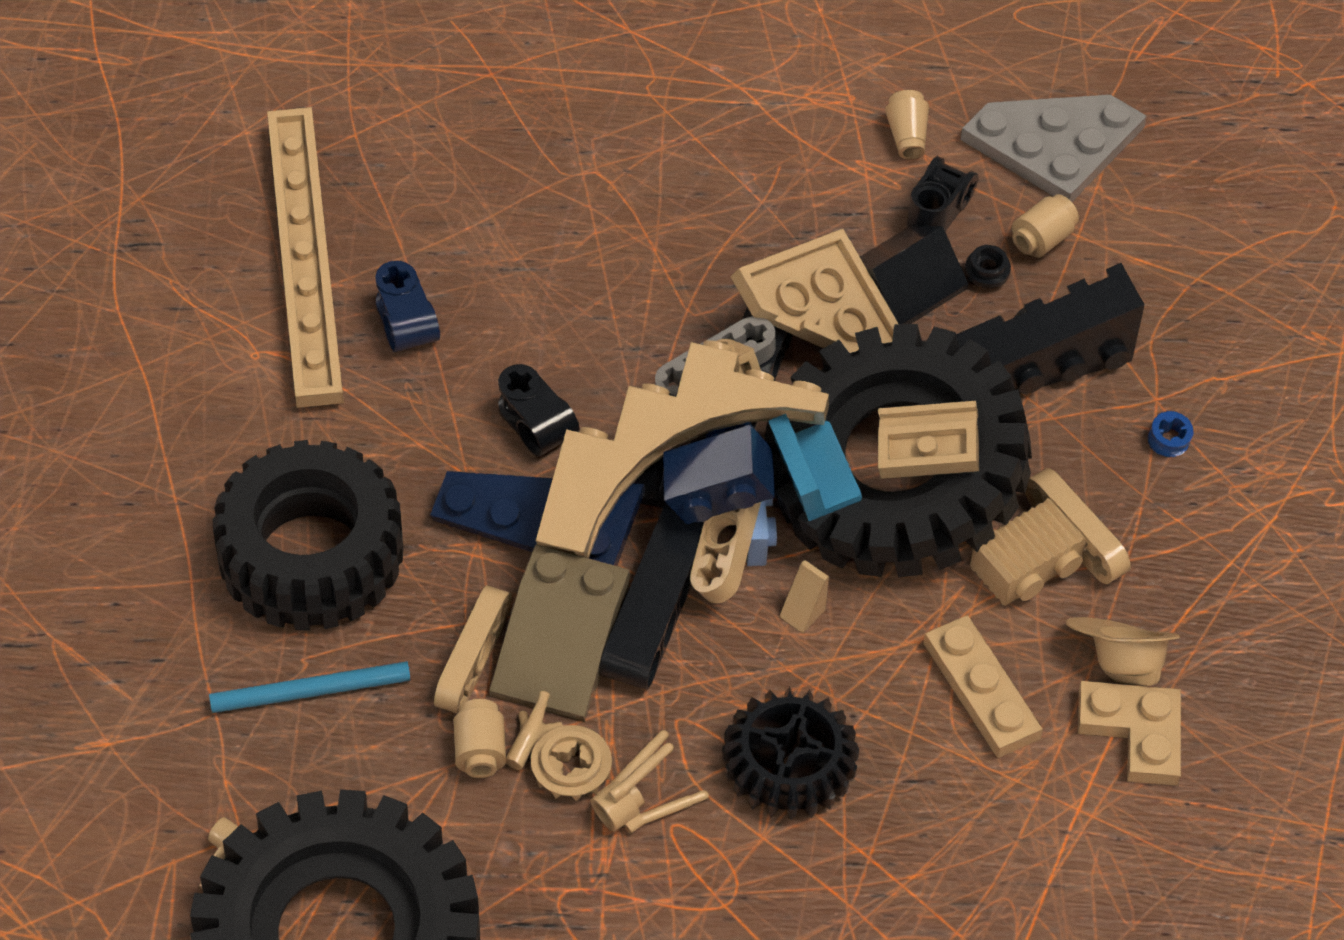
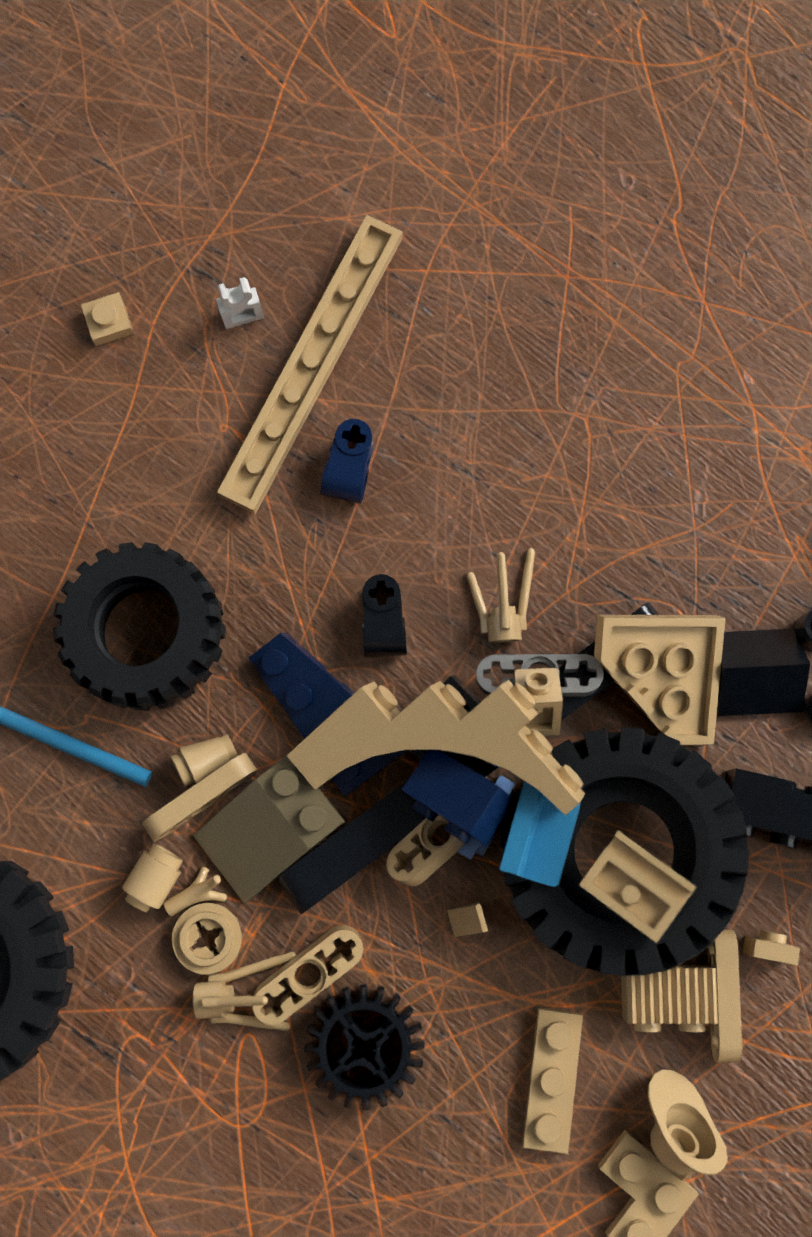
camera: 40 degrees right, 25 degrees up
none -> tan plate [81,292,134,346]
none -> tan cone [170,734,238,787]
none -> white plate [216,277,264,329]
none -> tan beam [253,925,363,1025]
none -> tan plant [467,548,535,643]
none -> tan plate [743,930,800,966]

